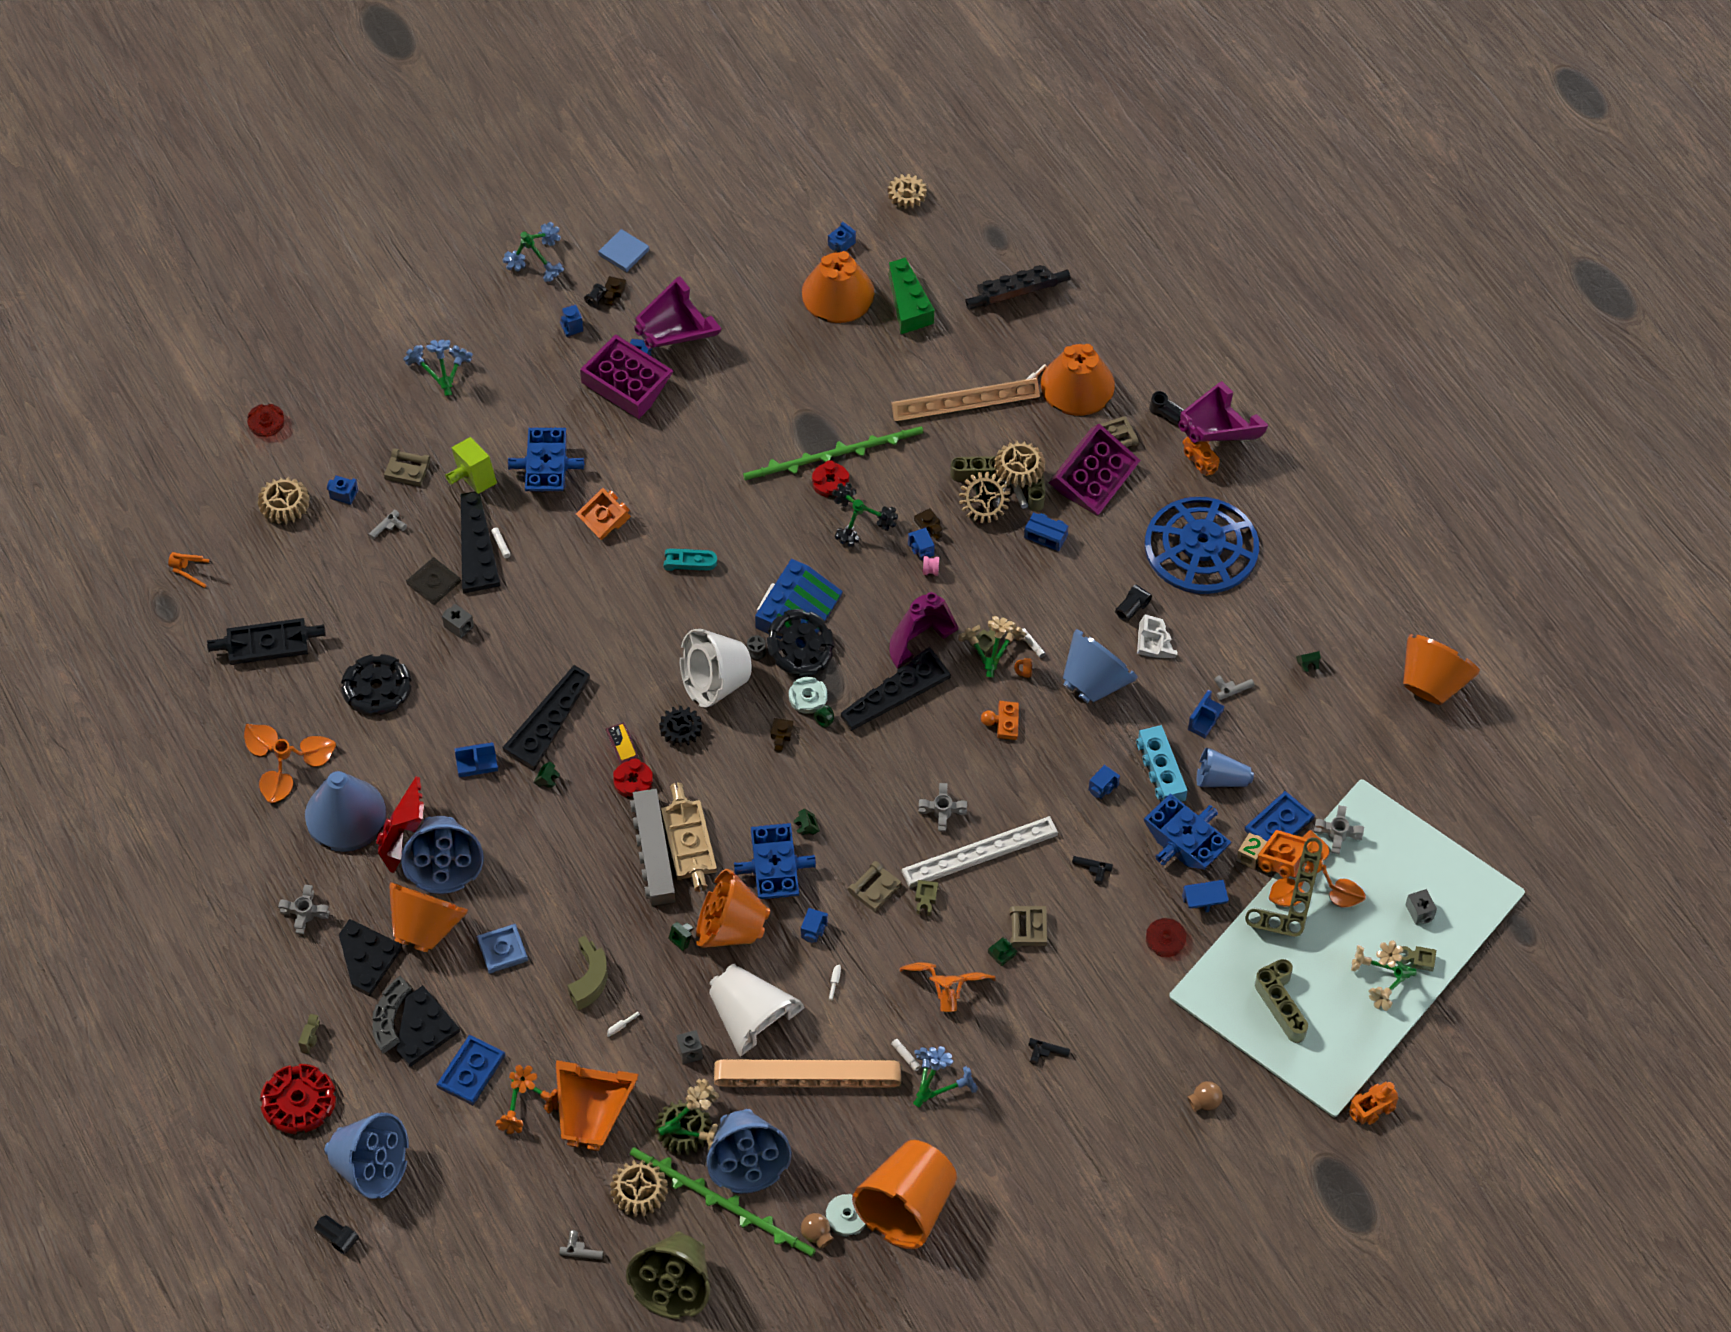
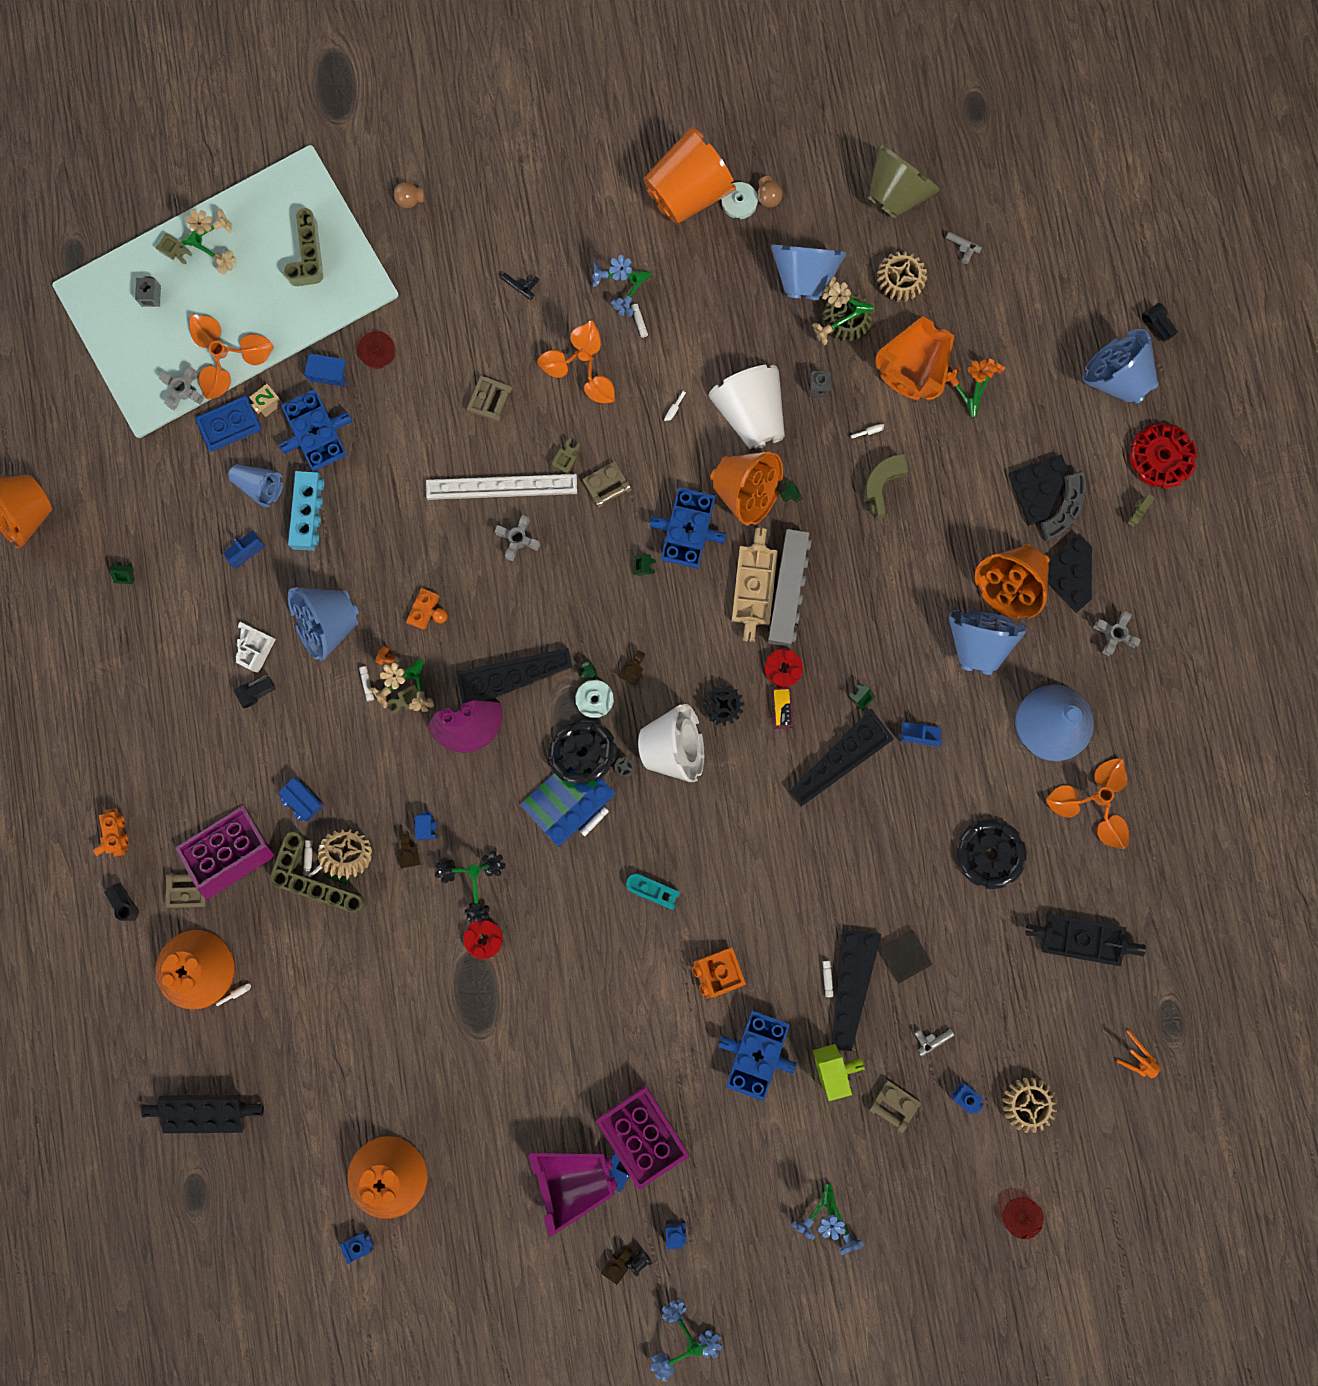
camera: 160 degrees left, 25 degrees up
red wedge [376,776,424,873] -> none
blue tile [436,1035,506,1105] -> none
dark grey brick [442,604,474,639] -> none
medium blue tile [476,924,528,974] -> none
medium blue tile [598,229,649,272] -> none
bright green plant [630,1147,816,1257] -> none
light nougat beam [714,1060,901,1088] -> none
bright green plant [743,426,923,480] -> none
blue brick [801,908,828,943] -> none
tan gear [888,174,927,209] -> none
green wedge [889,257,935,335] -> none
light nougat plate [891,378,1040,421] -> none
bright pink wheel [923,556,939,576] -> none
dark green tile [988,937,1017,966] -> none
tan gear [994,441,1045,489] -> none
black hose [1072,856,1113,885] -> none
blue brick [1088,765,1120,799] -> none
blue dish [1145,497,1259,594] -> none
magenta cone [1179,381,1268,443] -> none
light grey hose [1214,675,1255,700] -> none
olive beam [1245,837,1322,937] -> none
orange plate [1258,830,1313,878] -> none
orange brick [1349,1082,1398,1125] -> none

